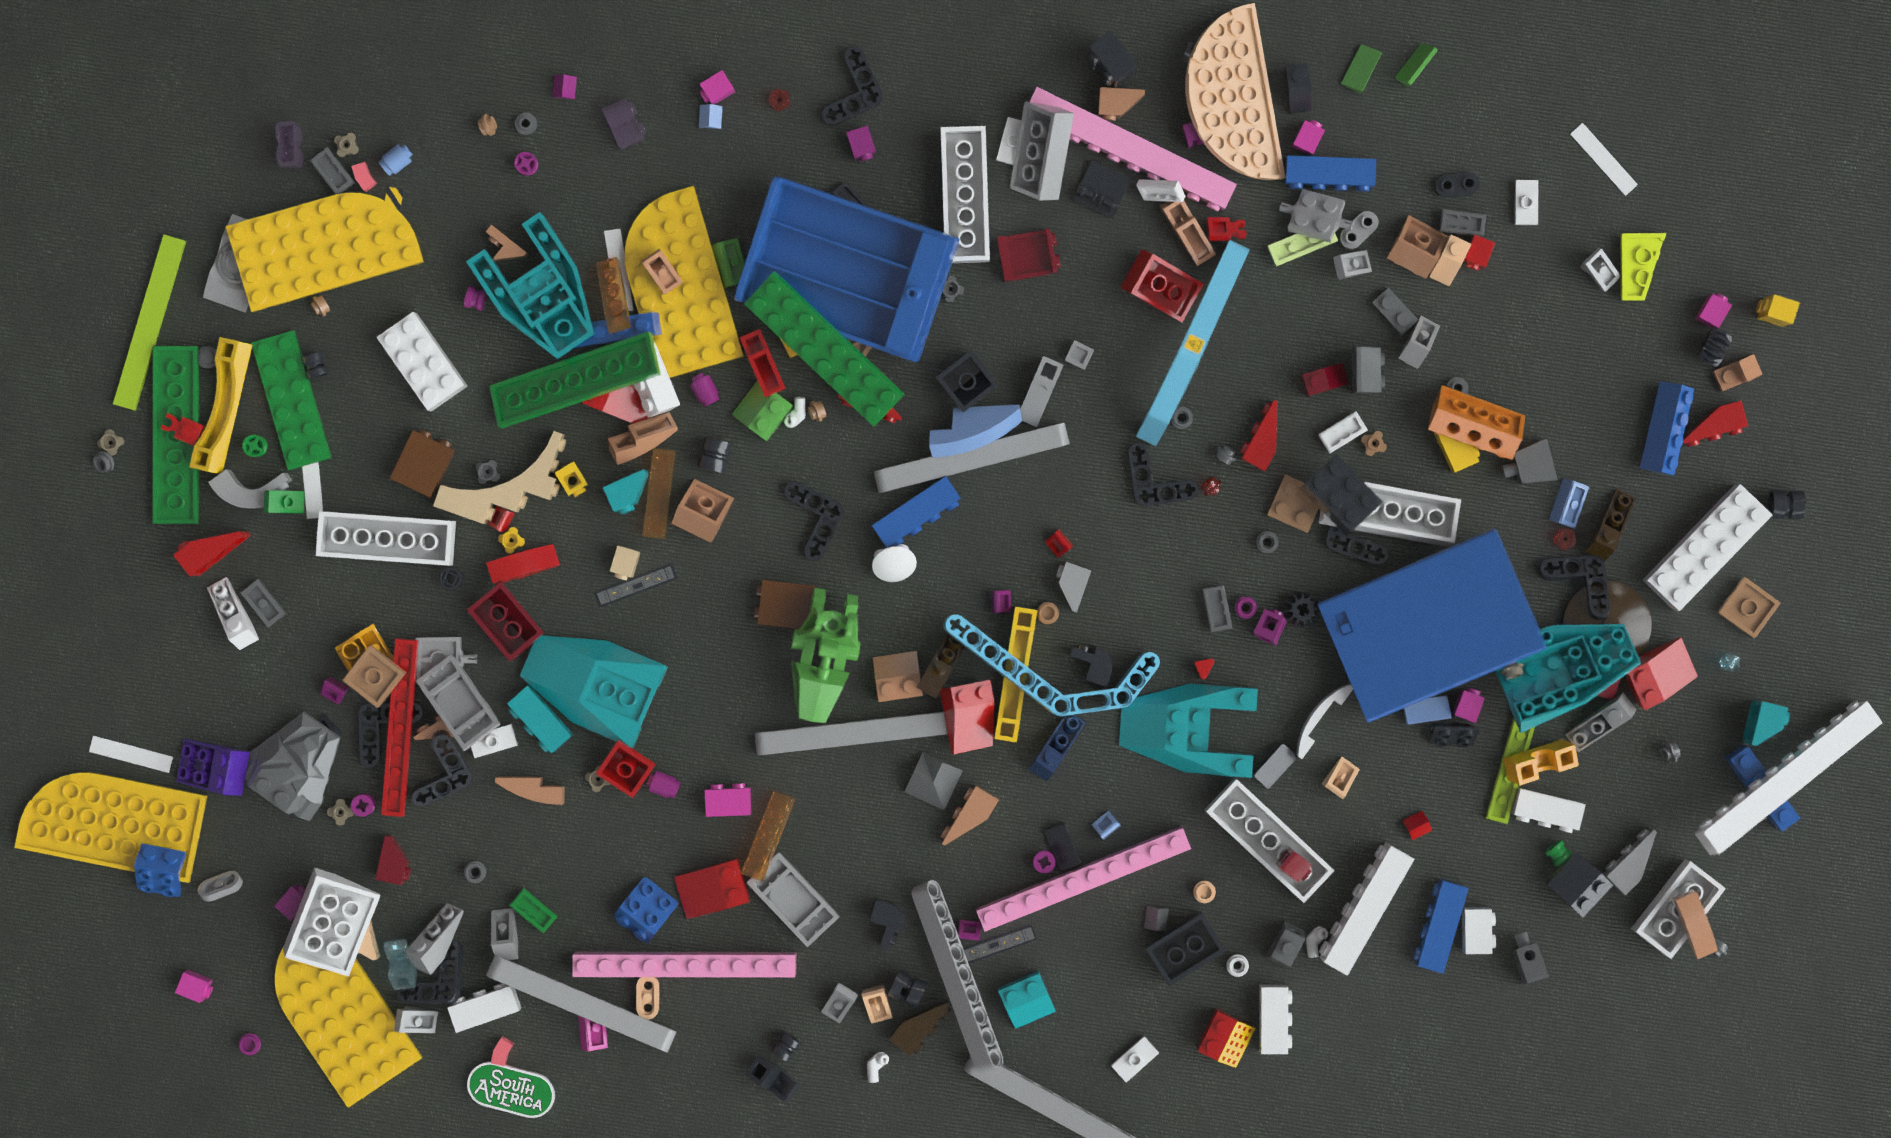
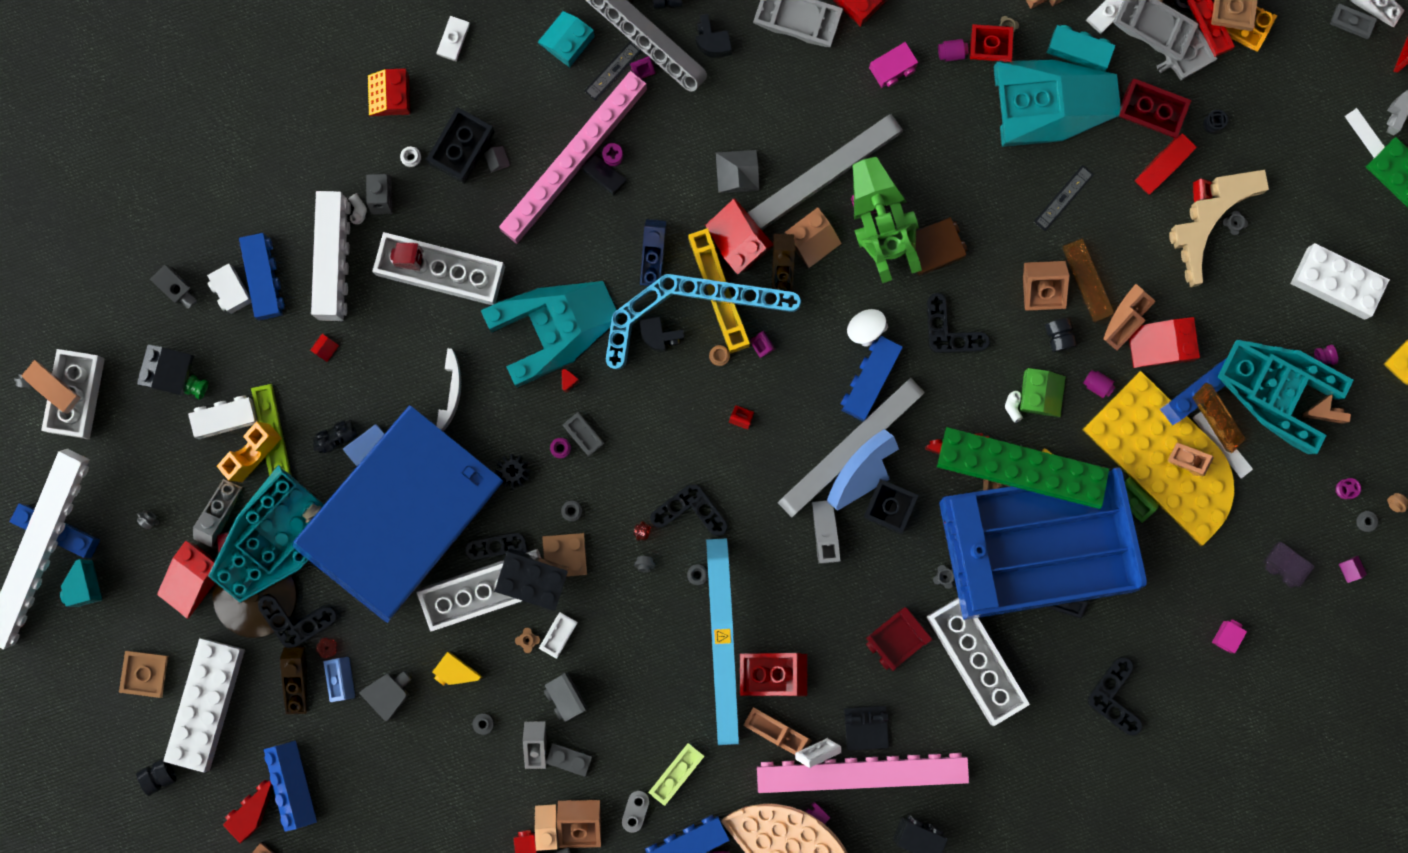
camera: 155 degrees right, 5 degrees down
green plate [264,490,305,513] -> none
white brick [316,511,456,566] -> none
reddish brown brick [390,428,456,498] -> none
green plate [489,331,661,429] -> none
yellow plate [498,527,525,553] -> none
yellow brick [555,462,588,497] -> none
teal slope [603,469,649,514] -> none
tan brick [610,546,641,580] -> none
white brick [634,343,680,418] -> none
light blue slope [699,104,722,129] -> none
red slope [740,329,786,398] -> none
clear orange plate [741,791,795,882] -> none
clear red plate [769,89,791,111] -> none
medium nougat plate [808,401,826,422] -> none
magenta brick [847,126,876,162] -> none
nougat slope [941,785,999,845] -> none
white plate [996,117,1021,165] -> none
light grey slope [1010,102,1074,200] -> none
light grey slope [1056,562,1091,613] -> none
light grey plate [1065,340,1094,370] -> none
light blue slope [1091,811,1121,840] -> none
nougat slope [1098,87,1145,121] -> none
light nougat plate [1193,881,1216,903] -> none
red plate [1206,217,1247,241] -> none
red slope [1239,400,1277,472] -> none
slope [1252,742,1298,789] -> none
magenta brick [1253,609,1287,646] -> none
white brick [1259,985,1292,1054] -> none
light grey plate [1279,189,1354,243] -> none
dark red slope [1300,363,1349,397] -> none
light nougat slope [1322,757,1360,799] -> none
light grey slope [1334,250,1372,280] -> none
orange brick [1428,385,1525,460] -> none
dark pink brick [1452,687,1485,723] -> none
light grey slope [1603,828,1657,895] -> none
clear light blue plate [1718,652,1740,672] -> none

